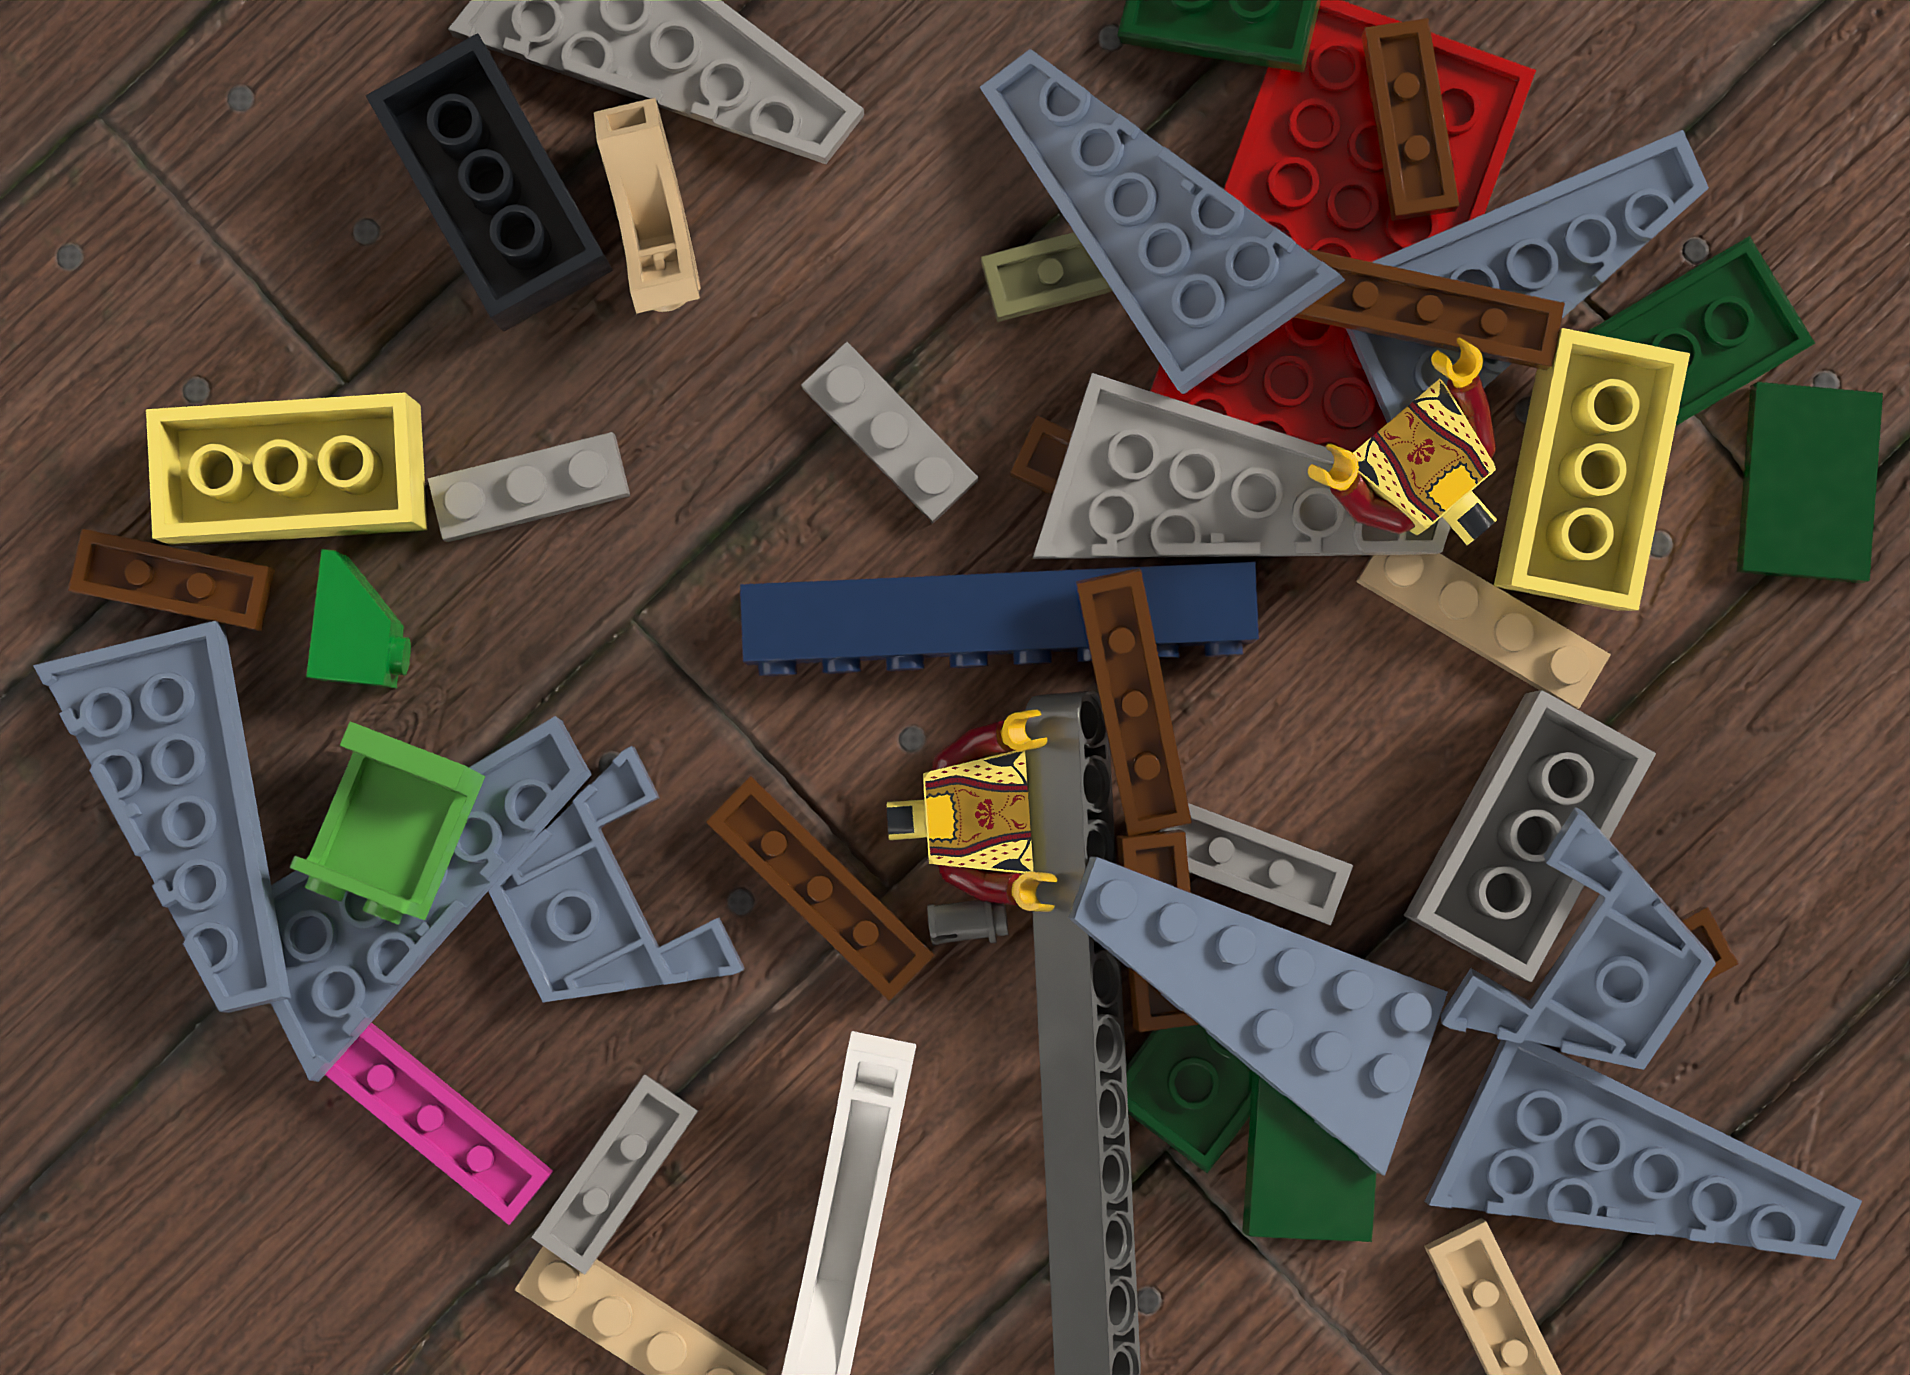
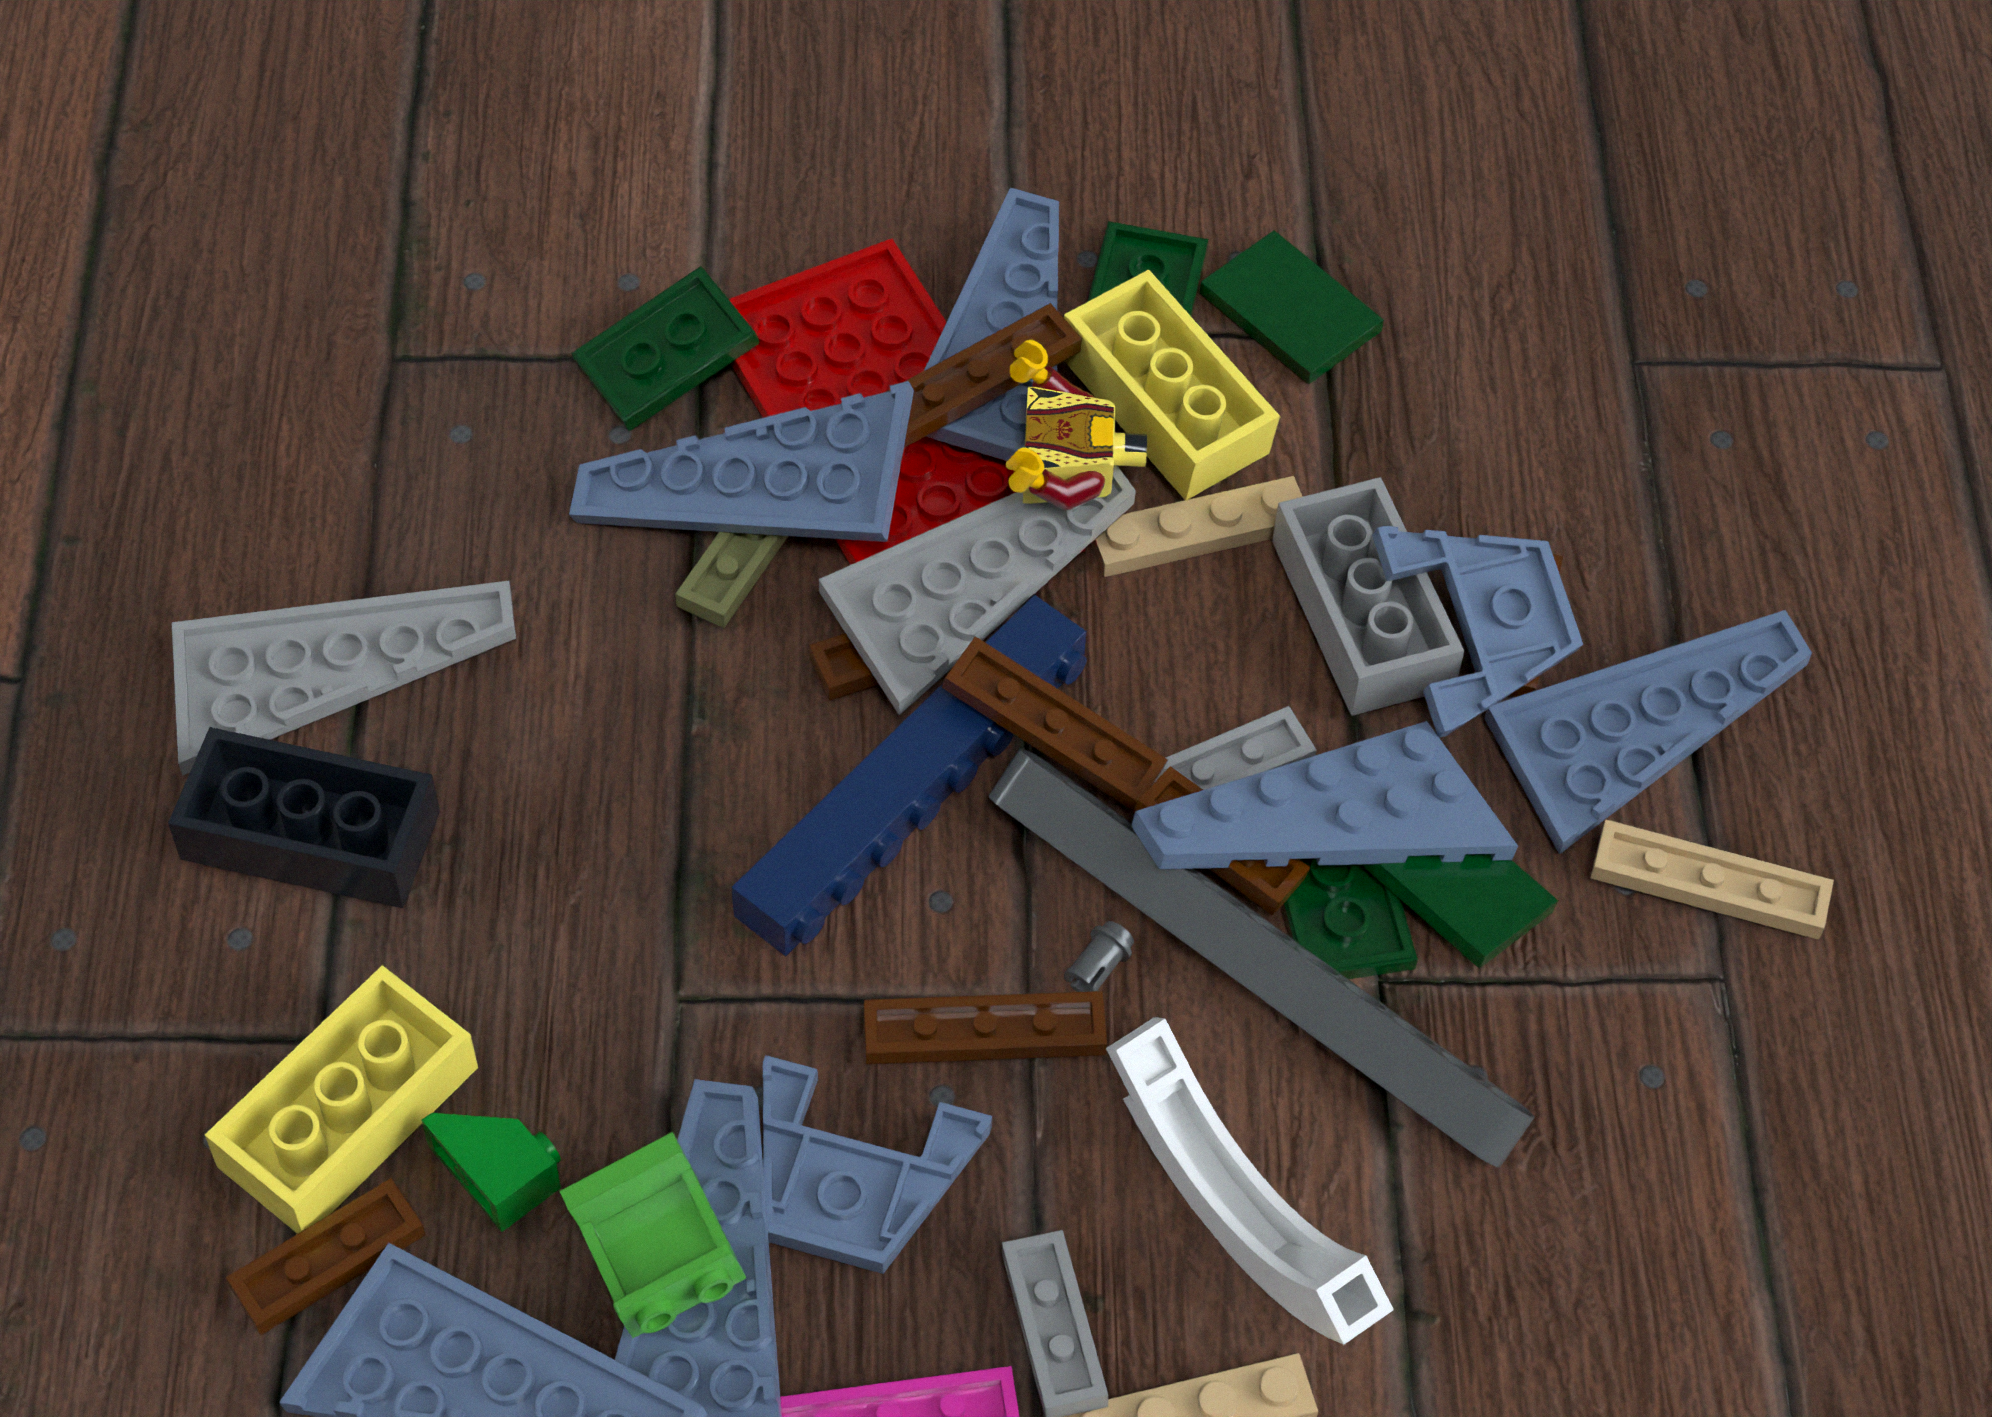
camera: 50 degrees left, 30 degrees down
light grey plate [428,432,630,542] -> none
tan arch [594,98,701,314] -> none
light grey plate [801,342,978,524] -> none
torso [887,710,1057,912] -> none
reddish brown plate [1361,18,1459,221] -> none

